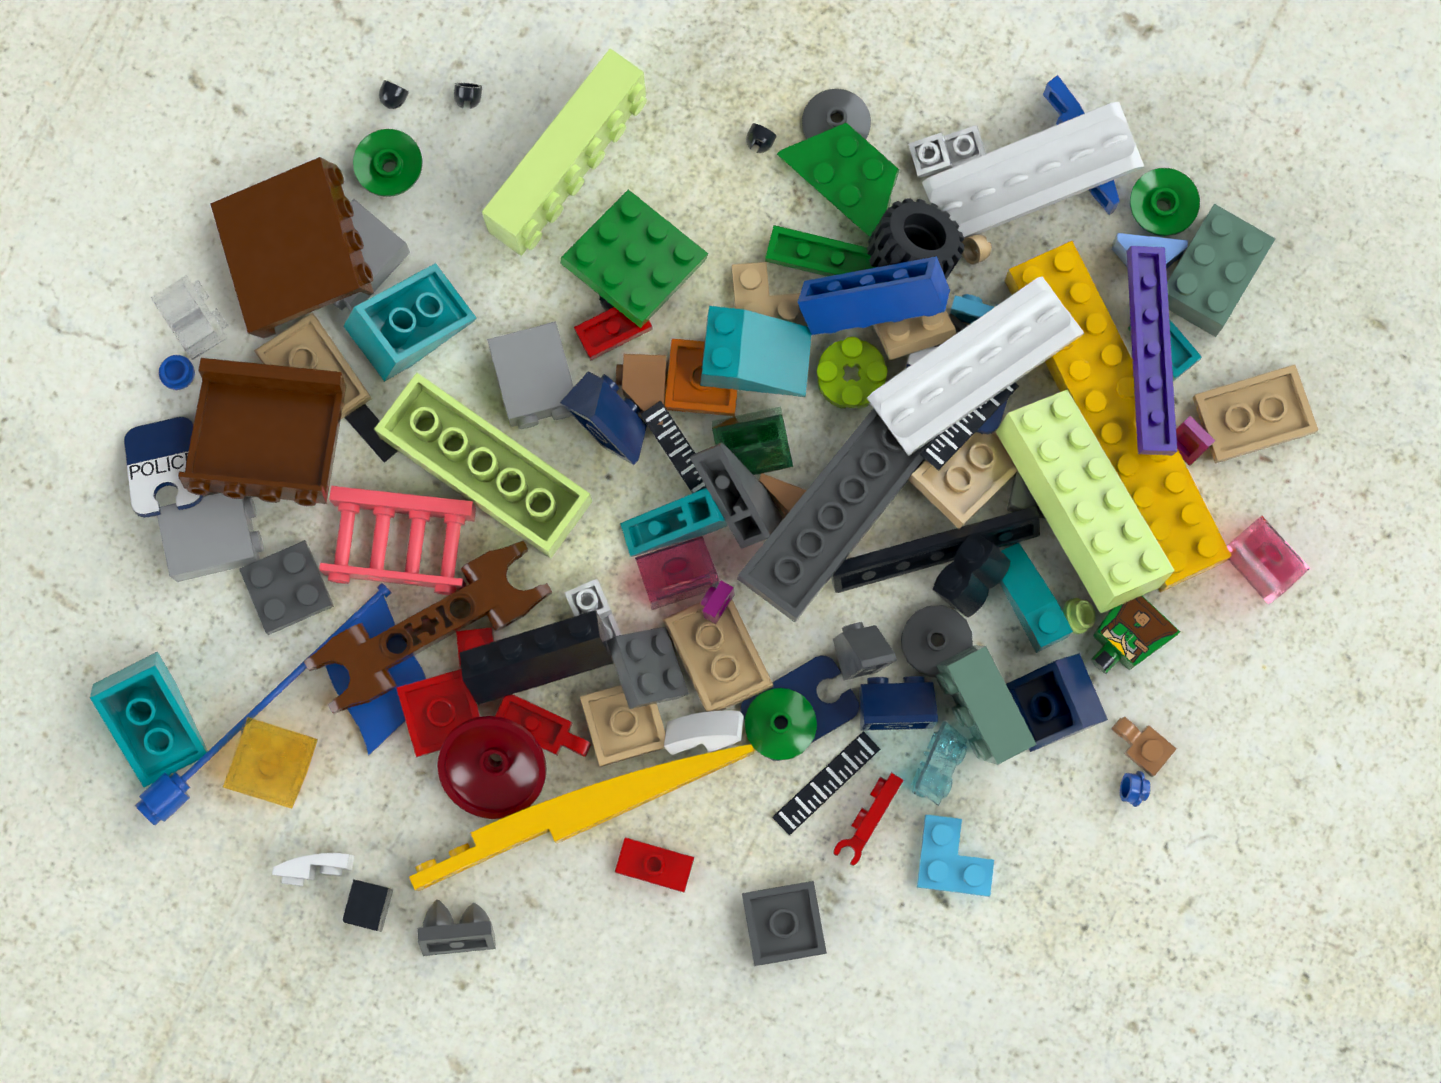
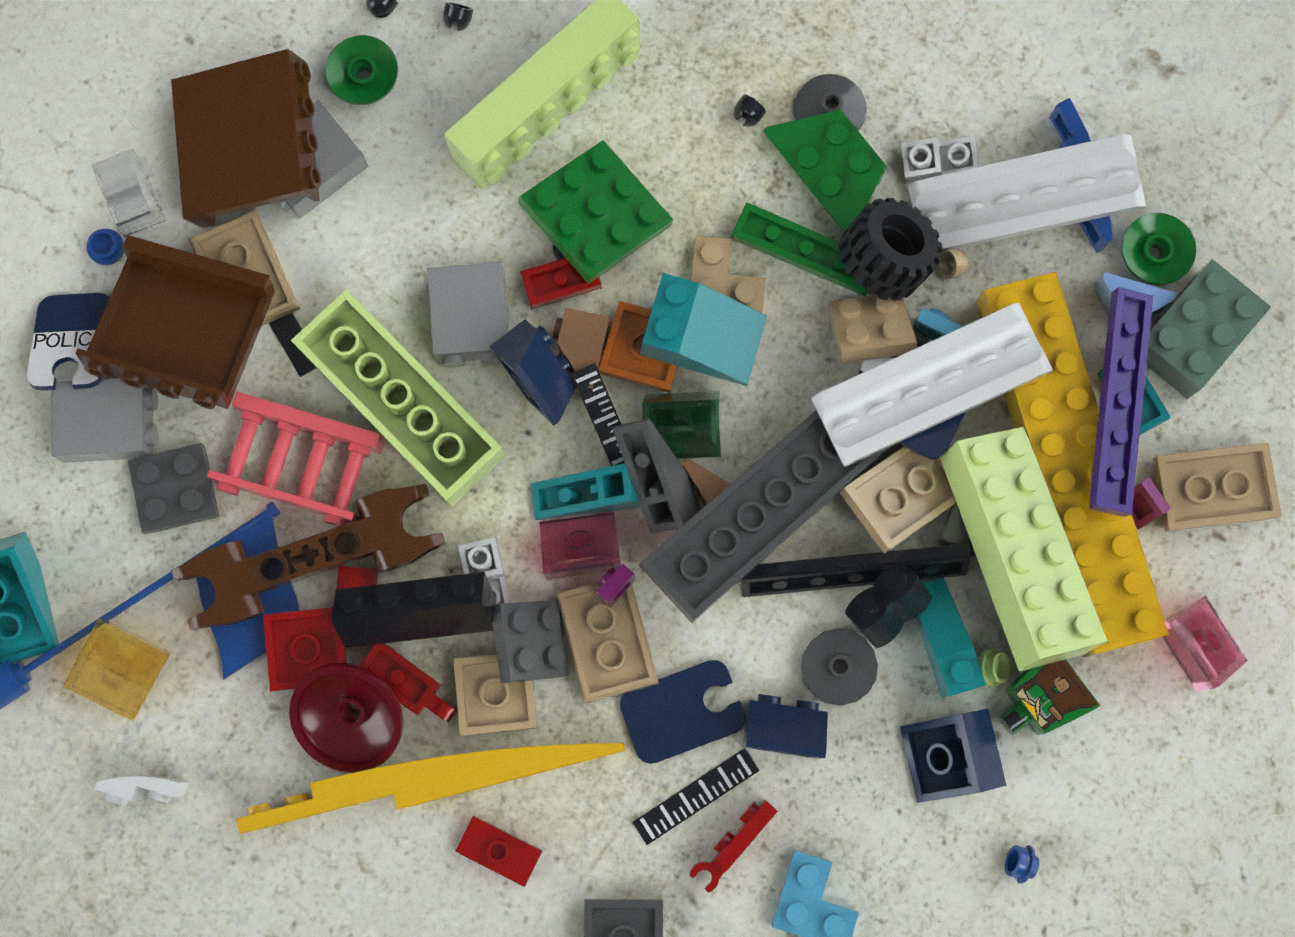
camera: 10 degrees right, 0 degrees up
black panel [342,879,393,932] -> none
teal slope [343,263,477,382] -> none
dark grey tile [418,899,496,956] -> none
white slope [664,711,743,756] -> none
green dish [745,688,817,760] -> none
blue brick [797,256,950,335] -> none
lime plate [817,337,887,409] -> none
dark grey slope [833,622,897,680] -> none
clear light blue hinge [911,721,967,806] -> none
black sticker [920,382,1019,471] -> none
sand green brick [935,645,1037,765] -> none
medium nougat plate [1111,717,1177,777] -> none

